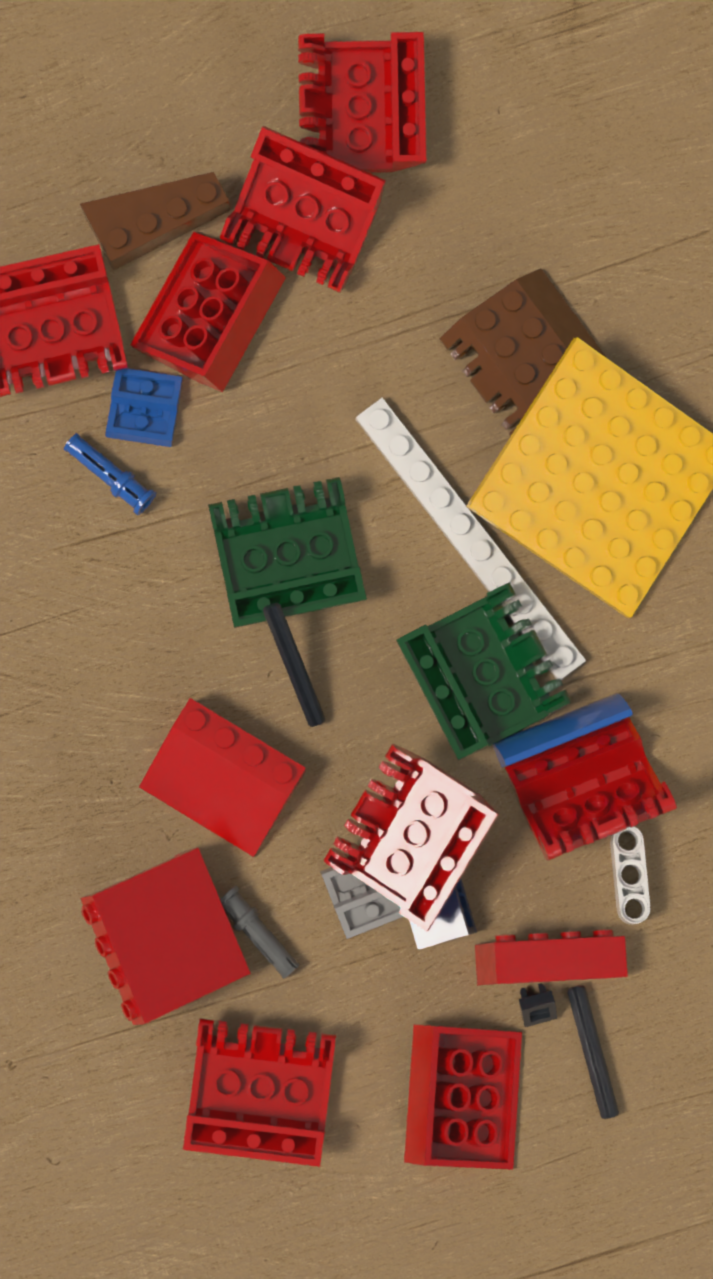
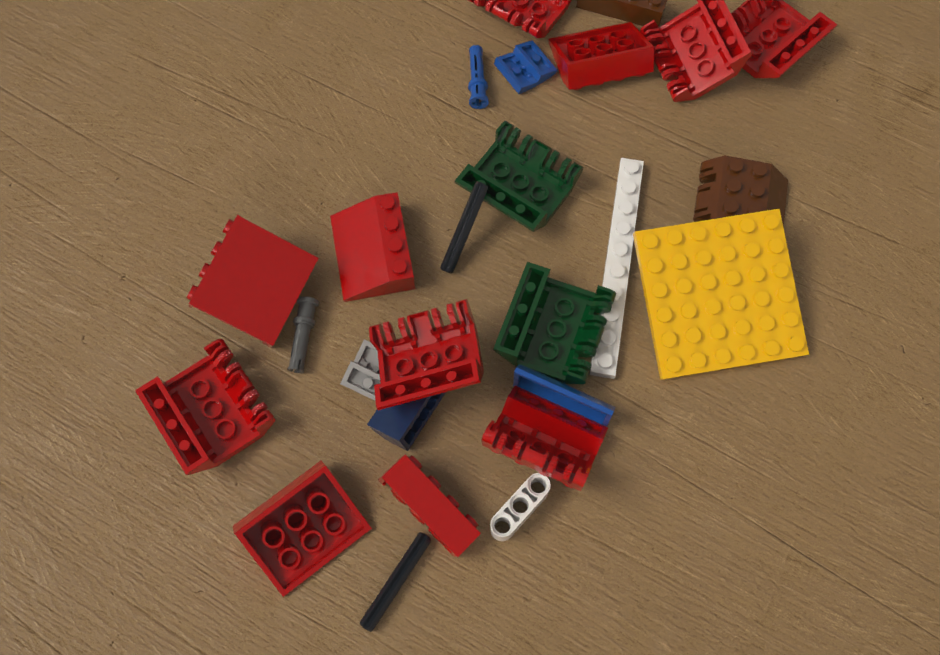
camera: 50 degrees right, 15 degrees down
black tile [518,983,558,1027] -> none

